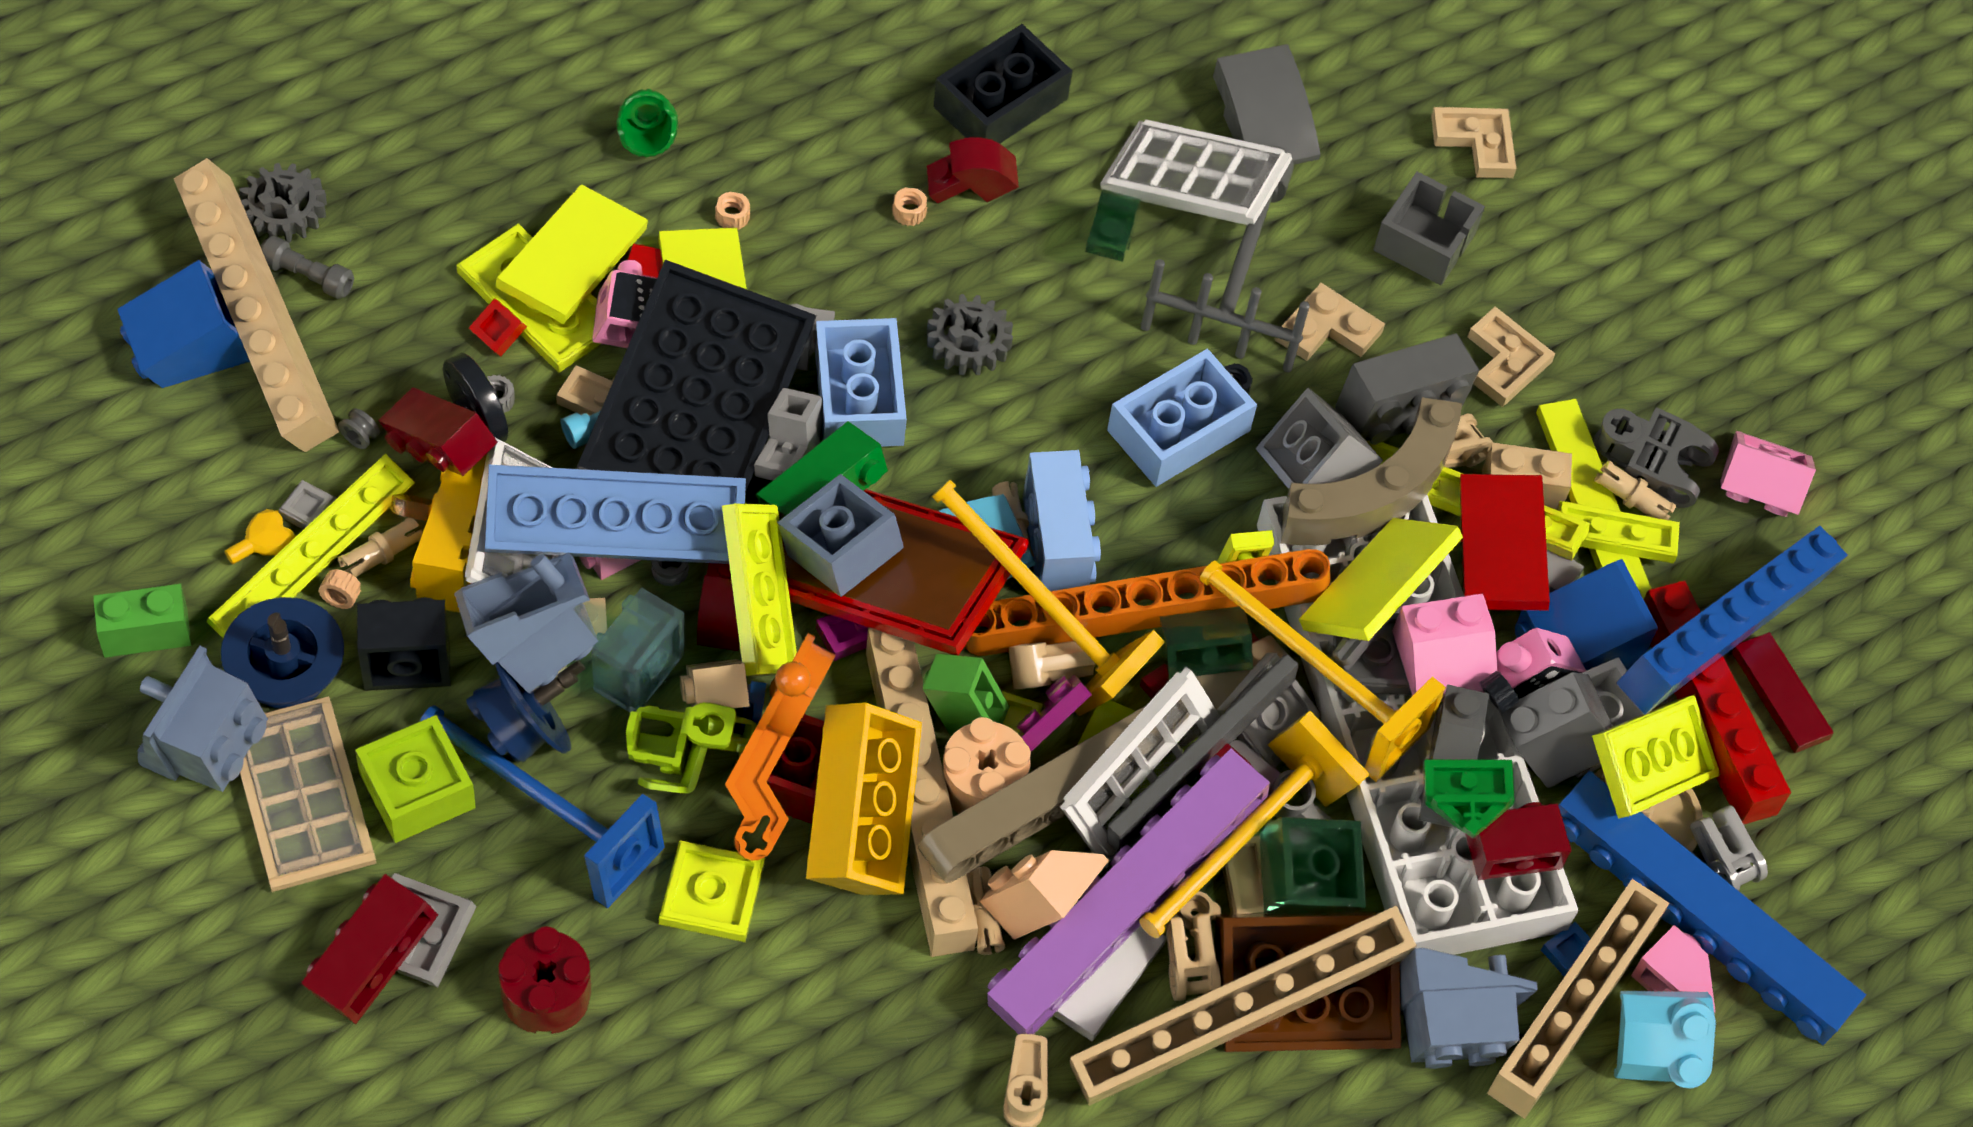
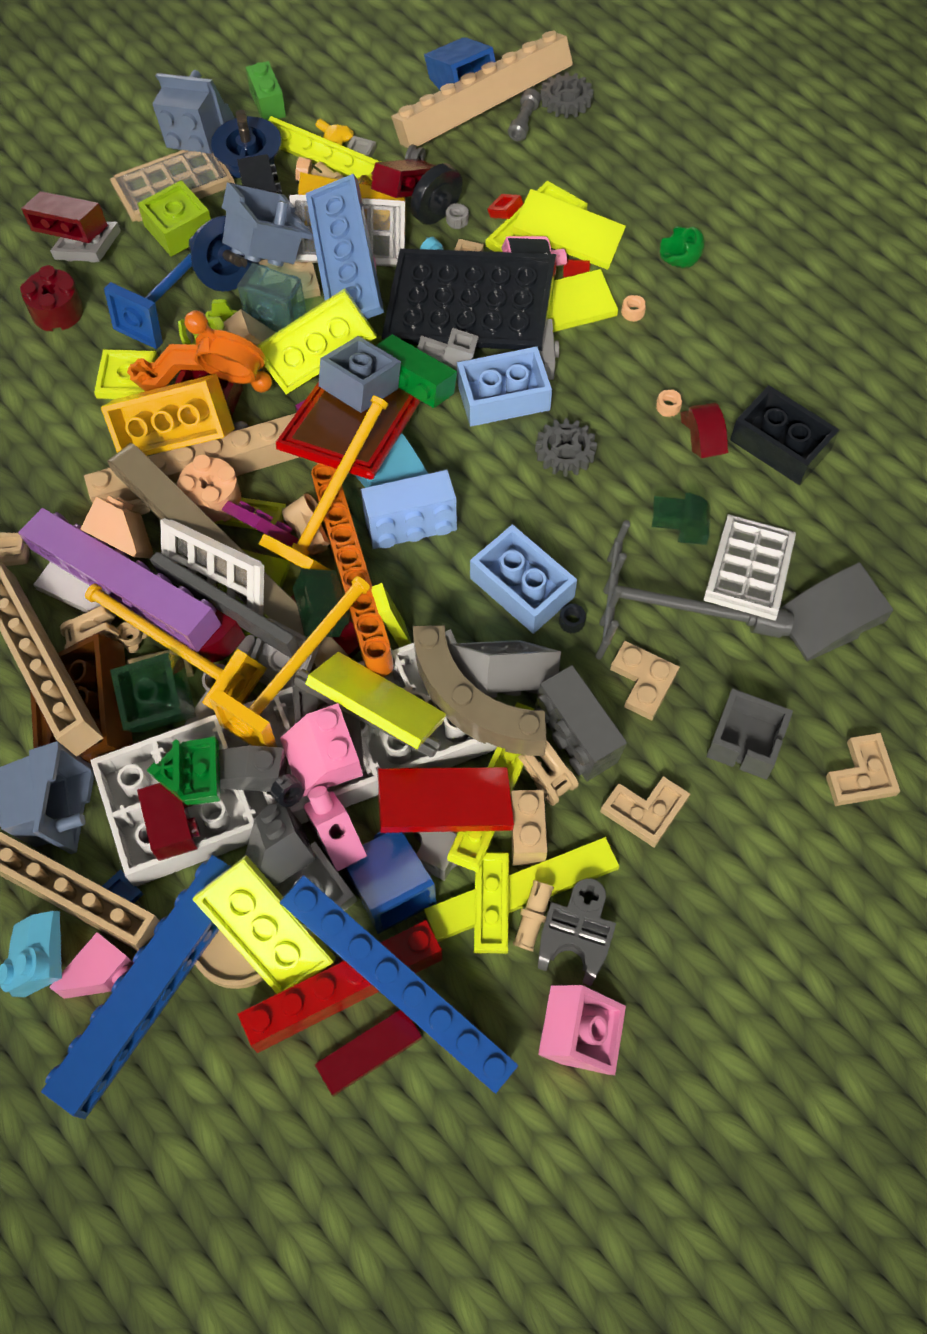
camera: 90 degrees right, 5 degrees up
bright green brick [923,654,1010,736] -> none
light grey piece [1690,805,1768,891] -> none

